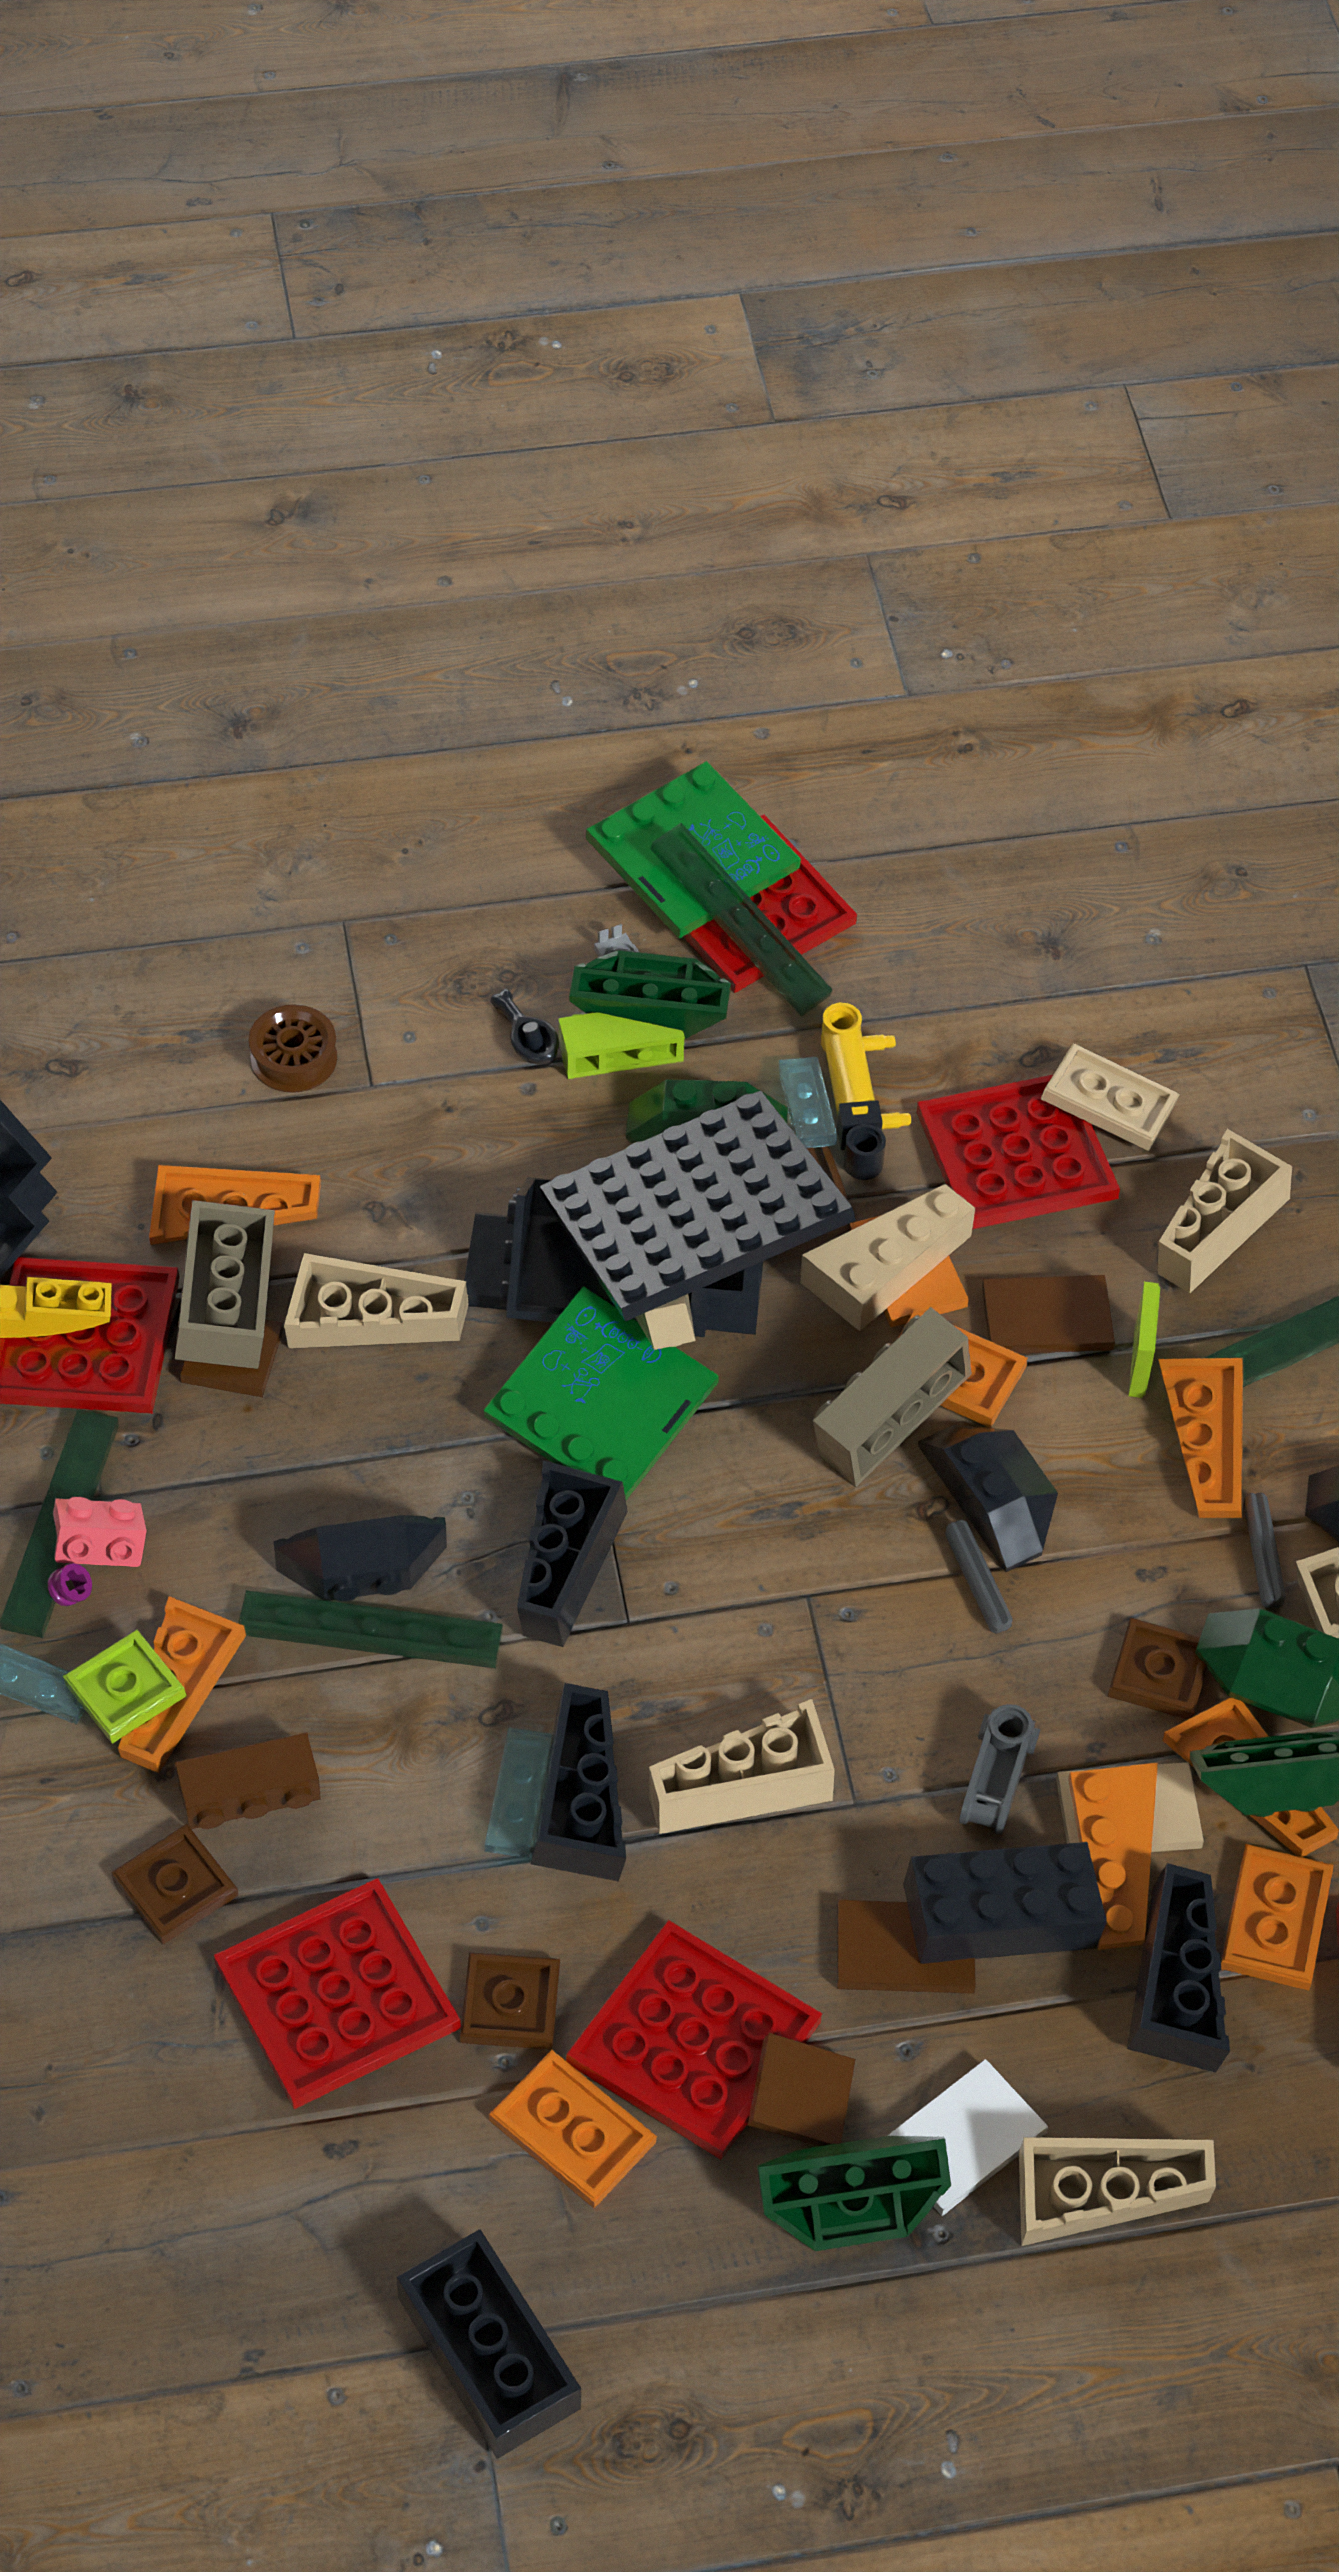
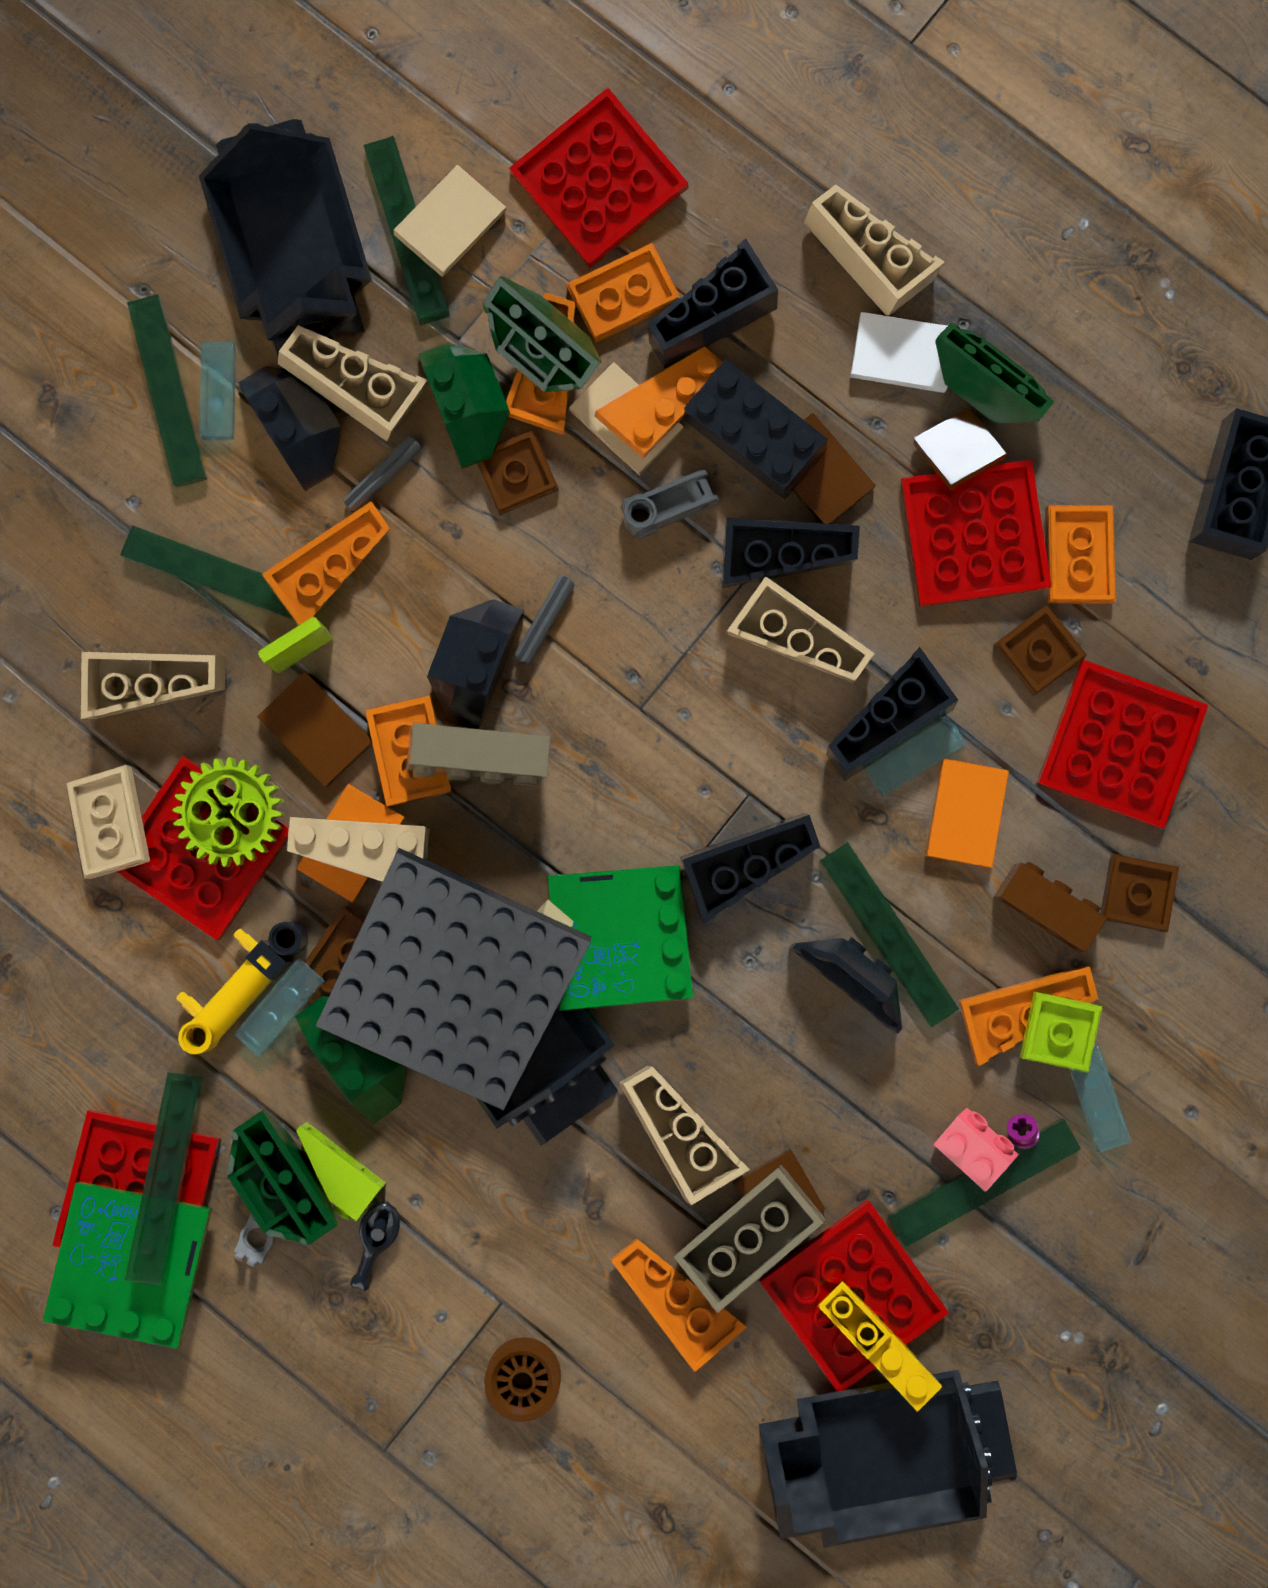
camera: 130 degrees left, 30 degrees up
none -> lime gear [173,757,285,866]
none -> black wedge [721,518,860,588]
none -> orange tile [925,758,1009,868]

